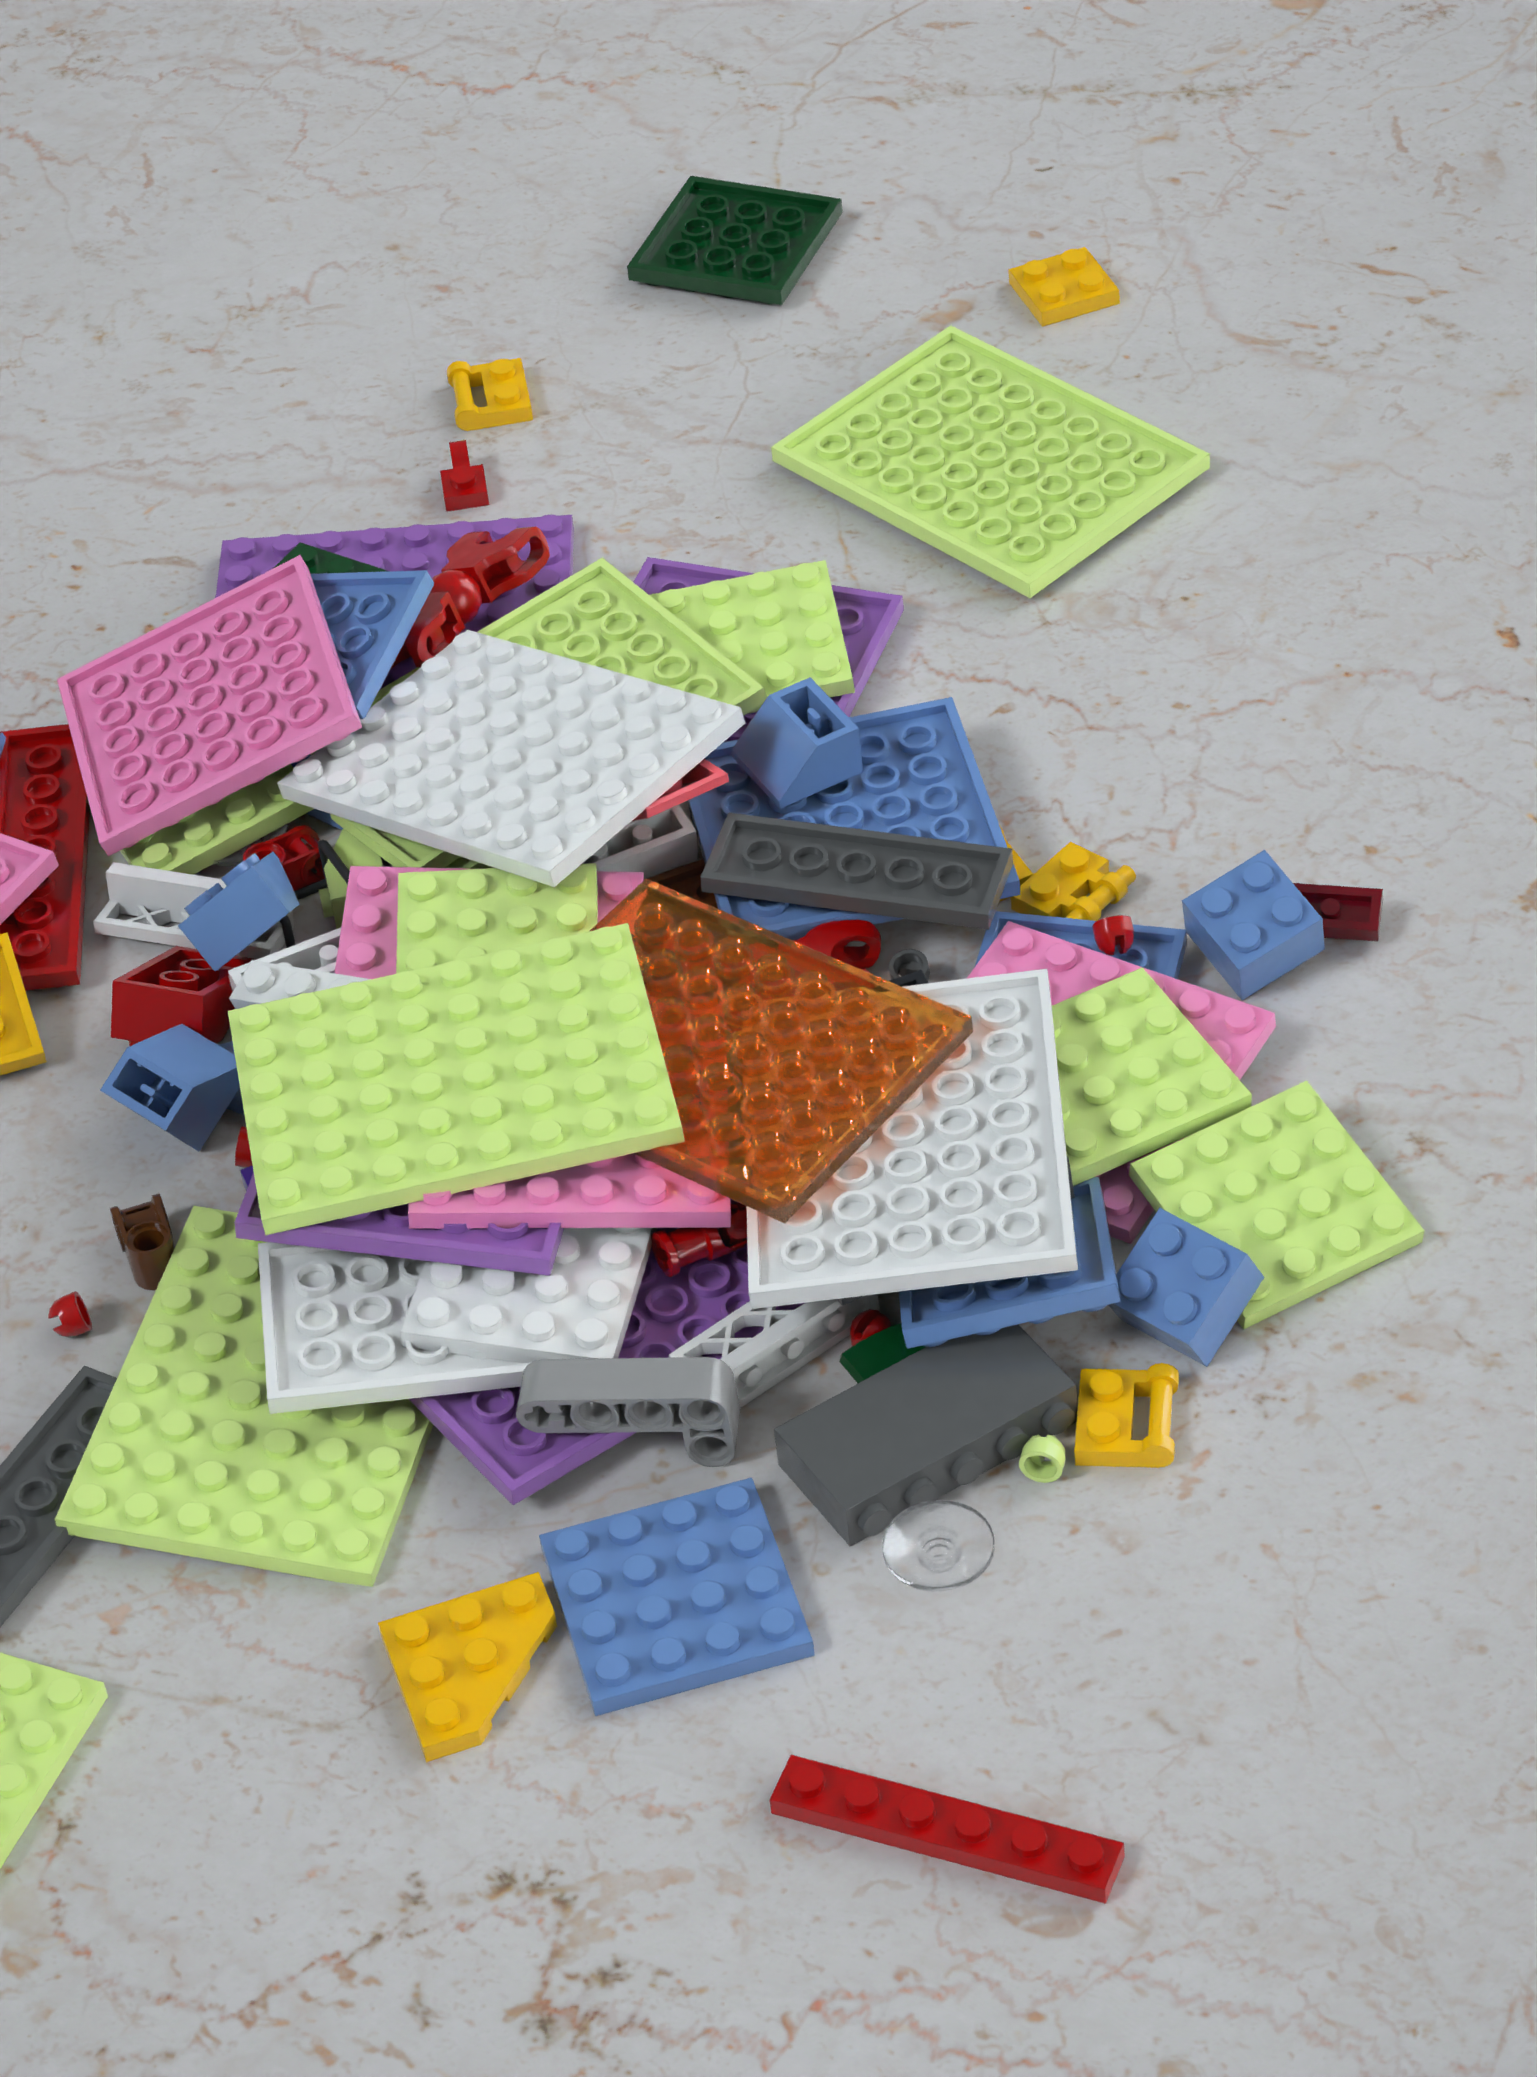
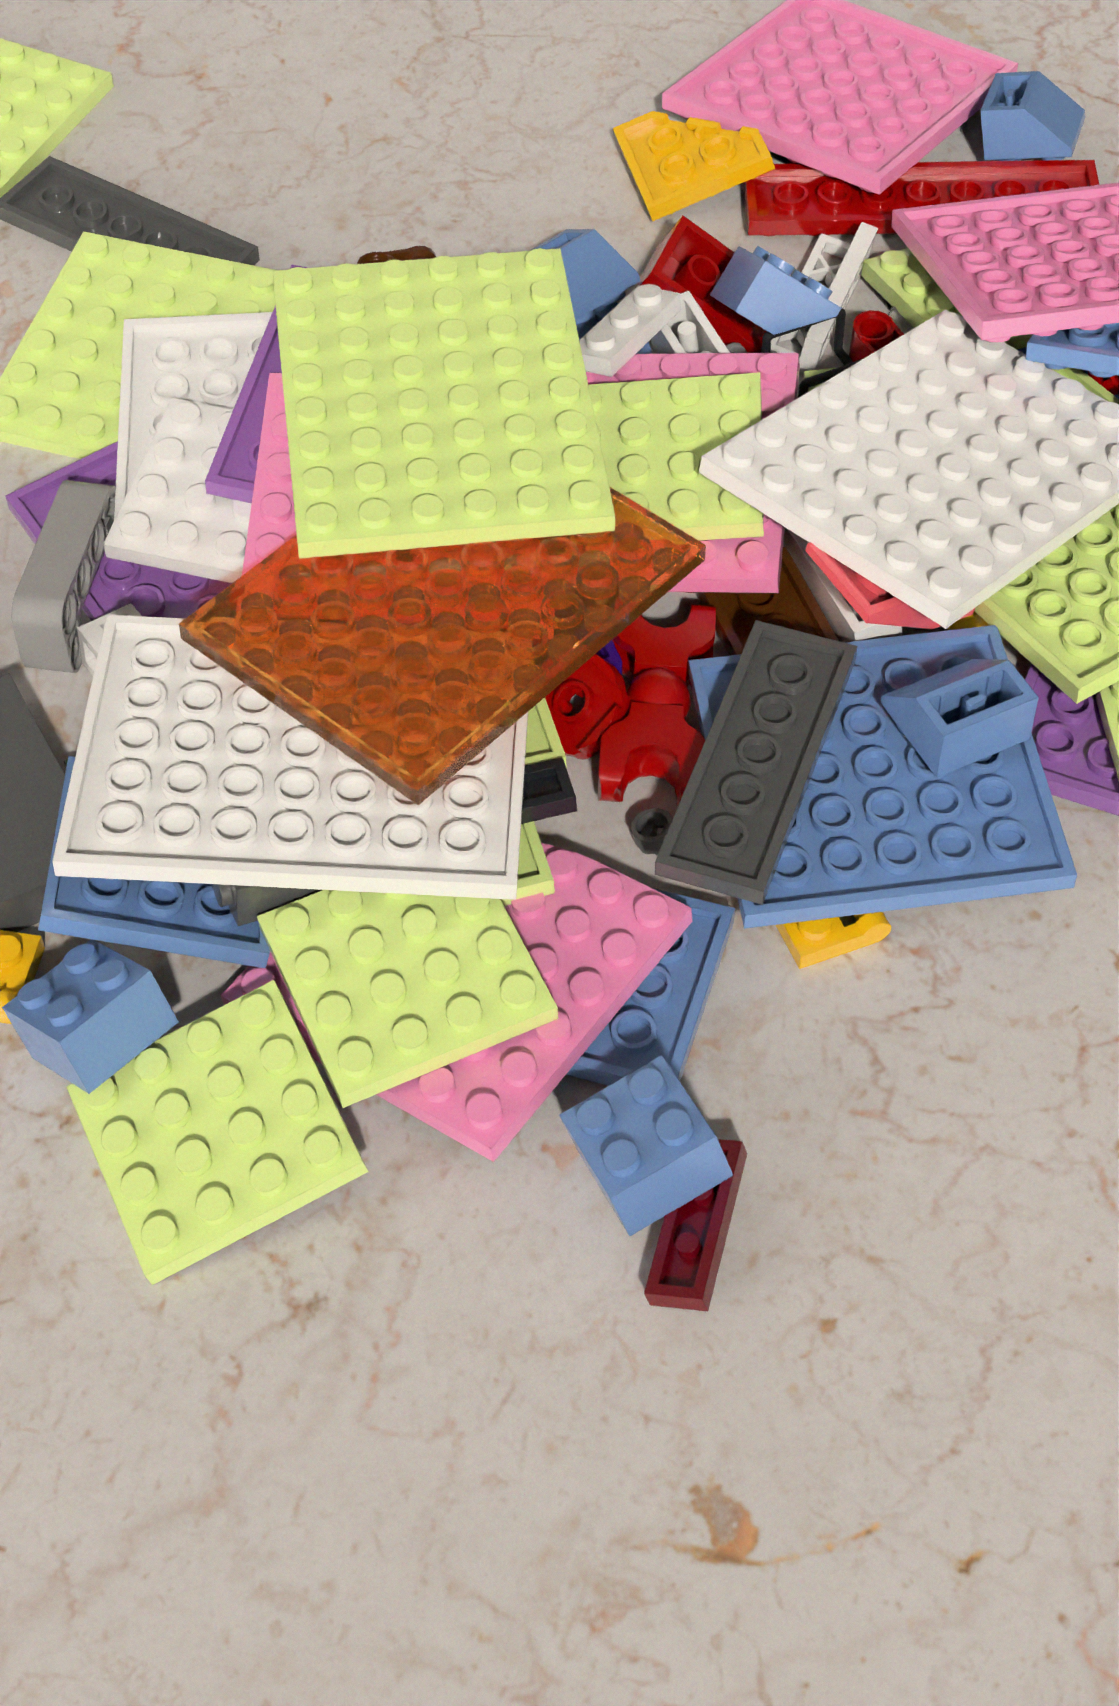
camera: 90 degrees right, 10 degrees up
red hinge [48,1291,92,1337] -> none
yellow plate [1010,841,1136,921] -> none
red hinge [1092,915,1134,956] -> none

